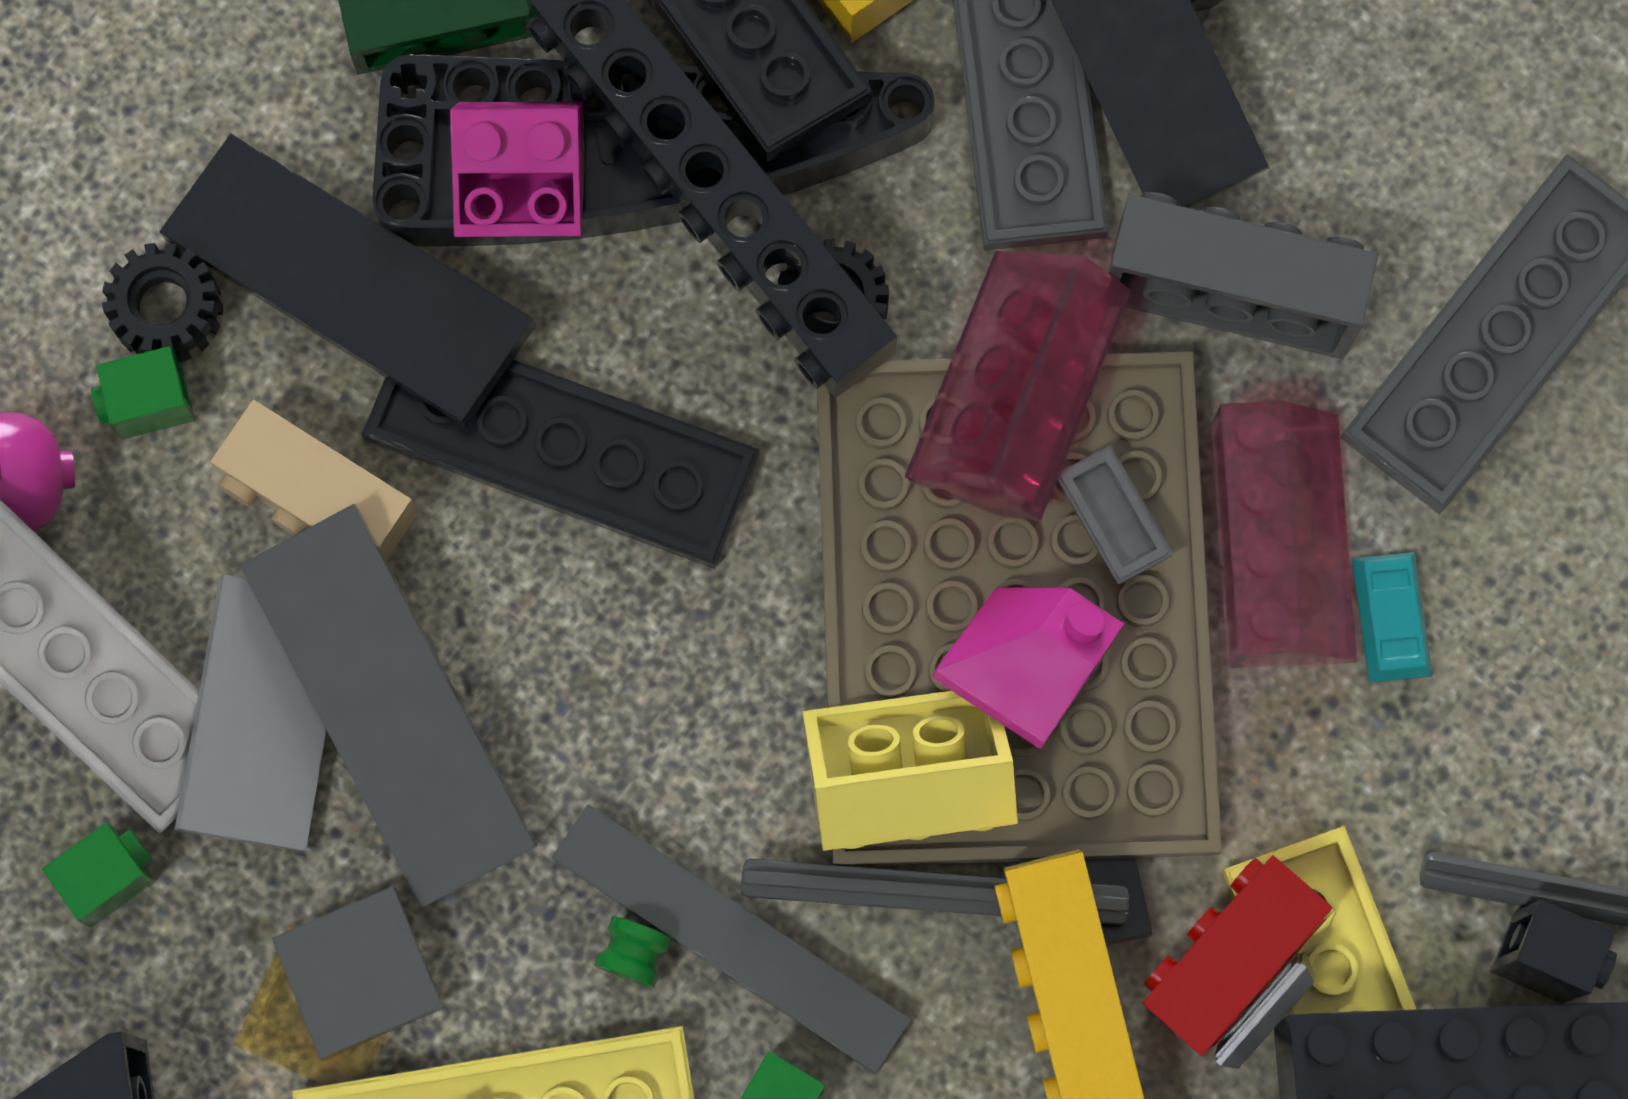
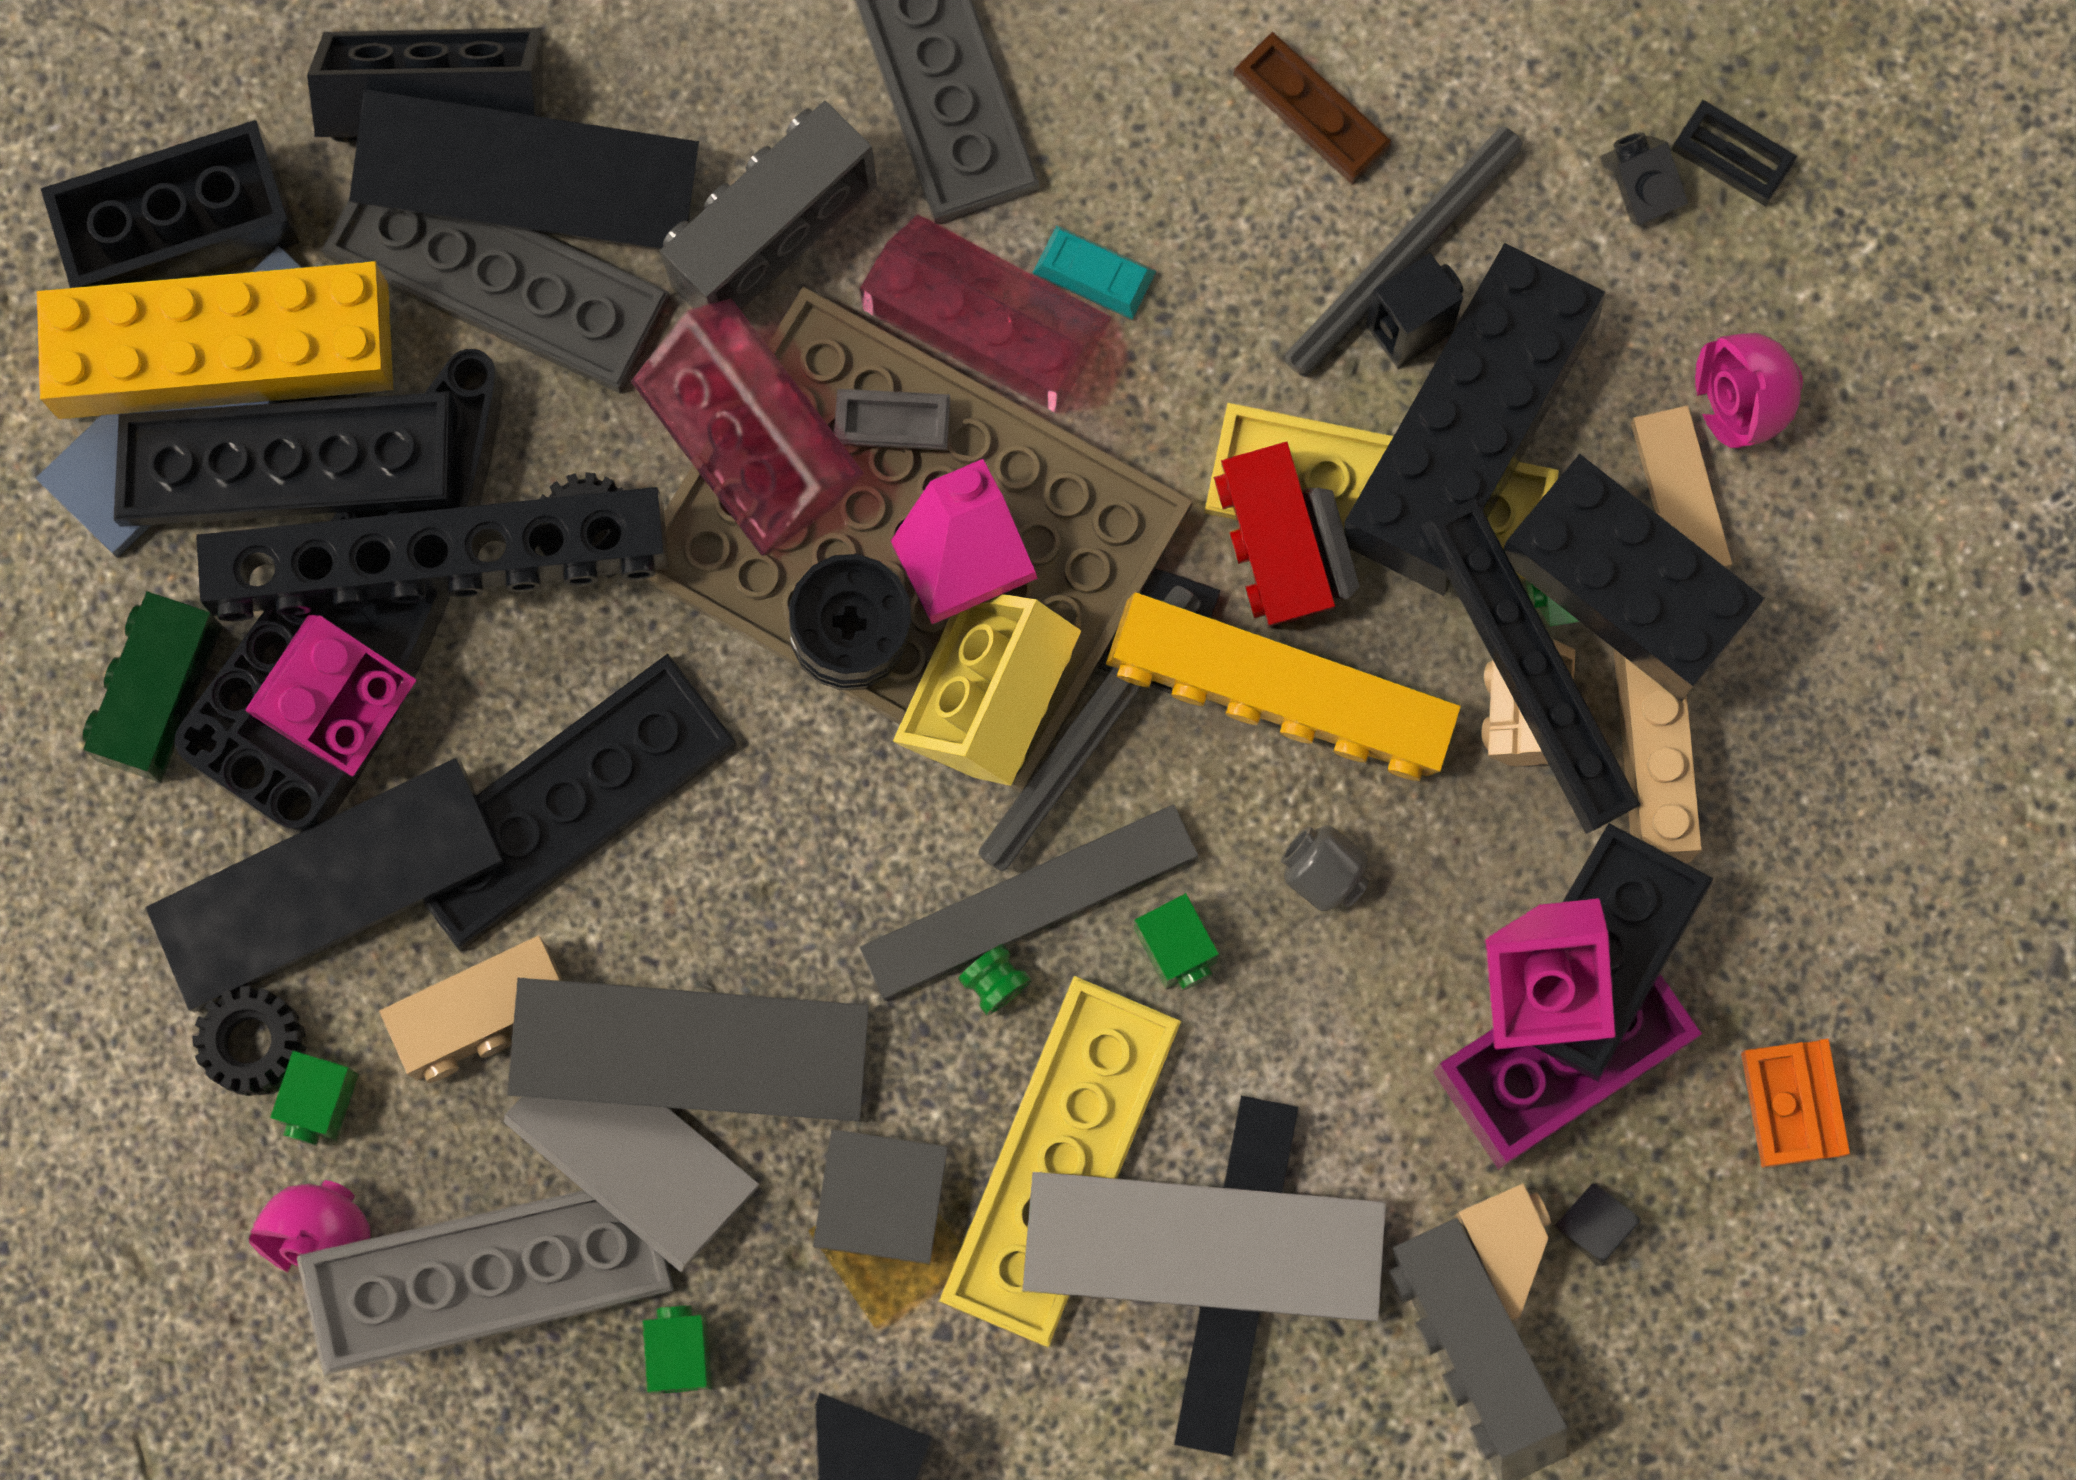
camera: 55 degrees left, 0 degrees up
none -> black wheel [789,554,911,691]

